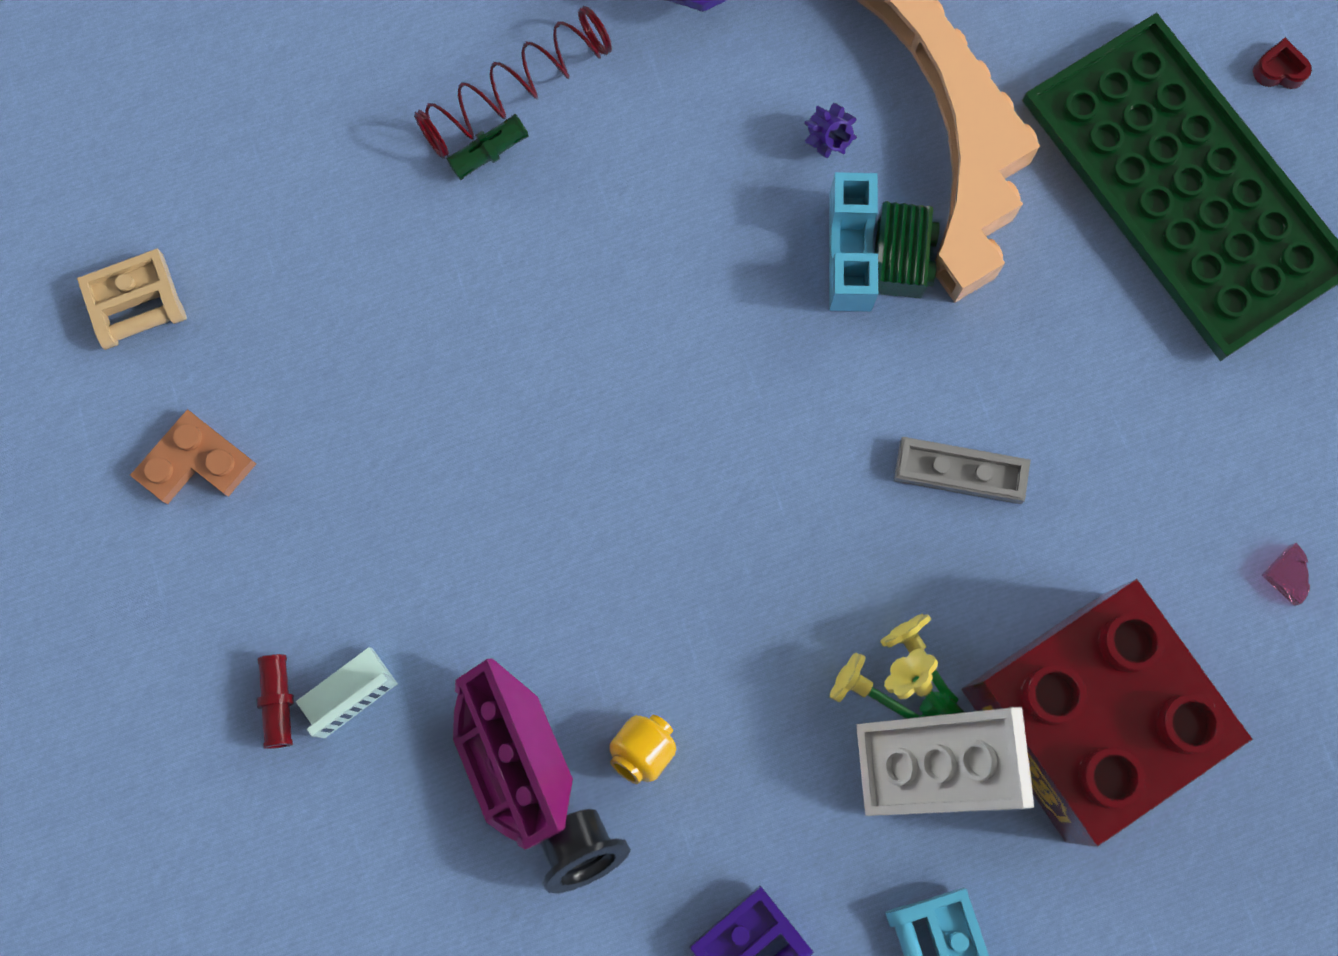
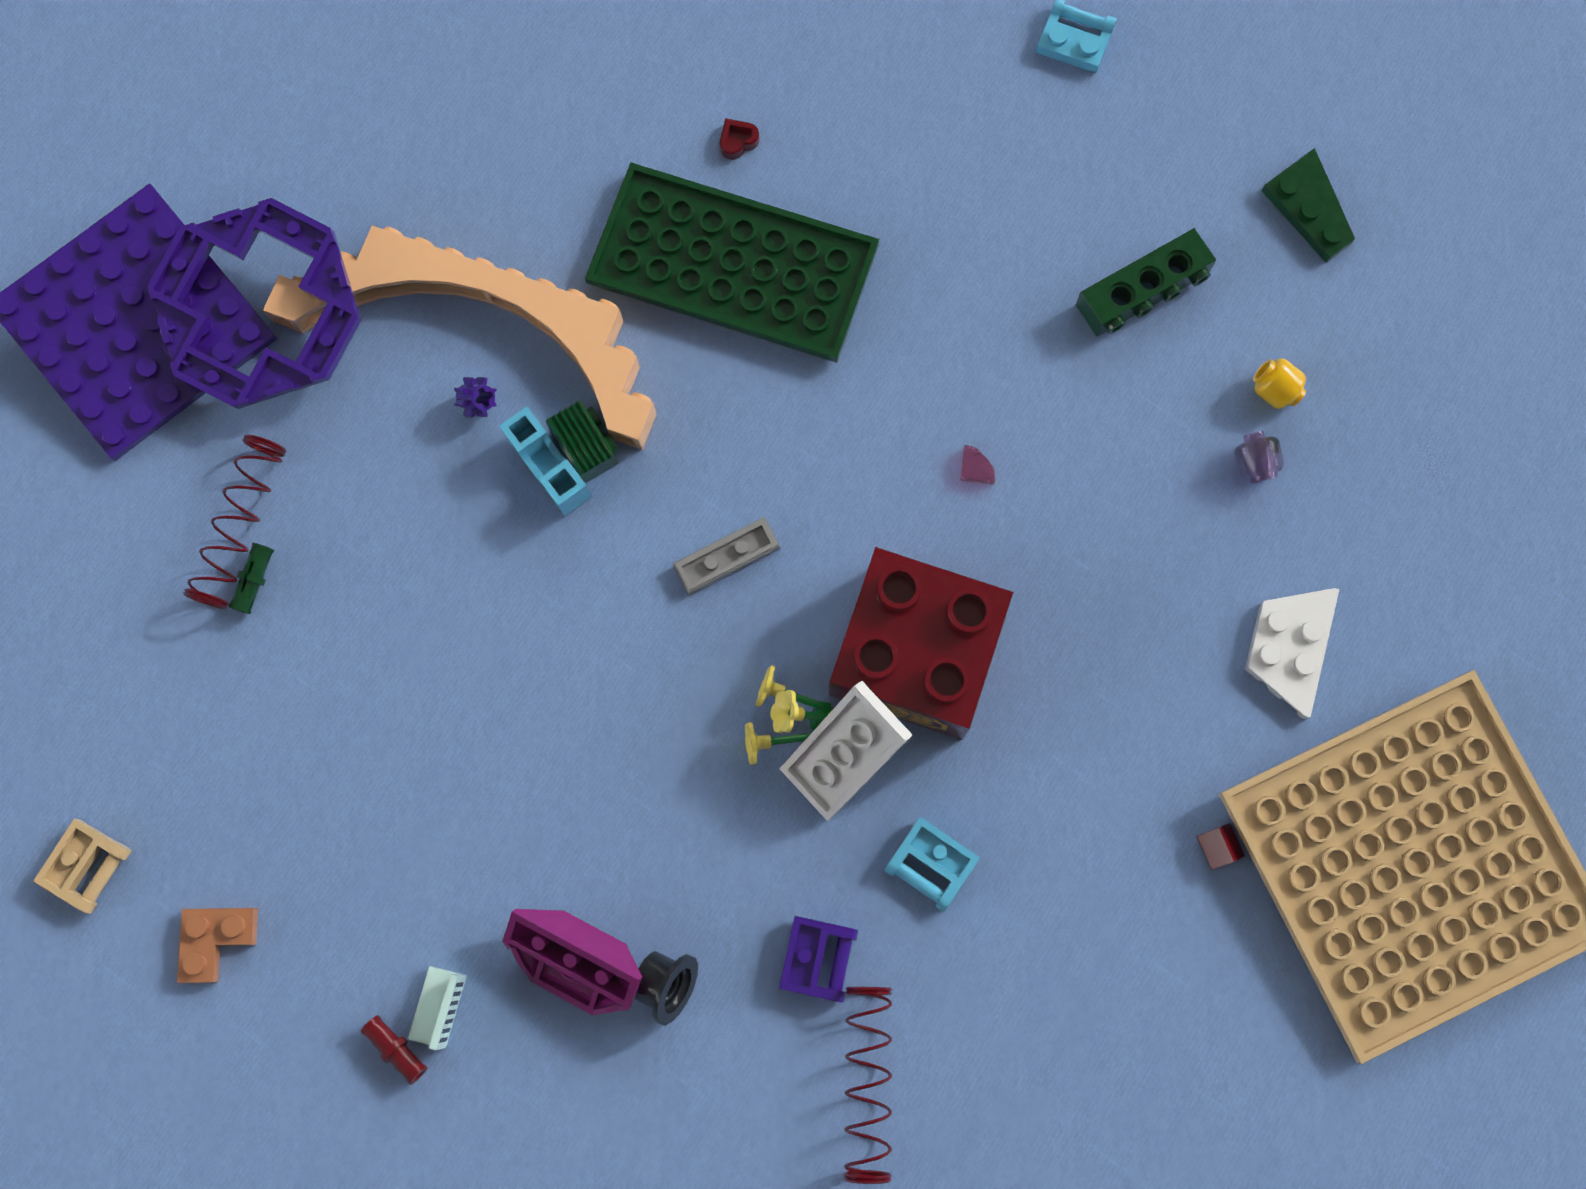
camera: 35 degrees left, 0 degrees up
yellow head [609,714,676,784] -> none

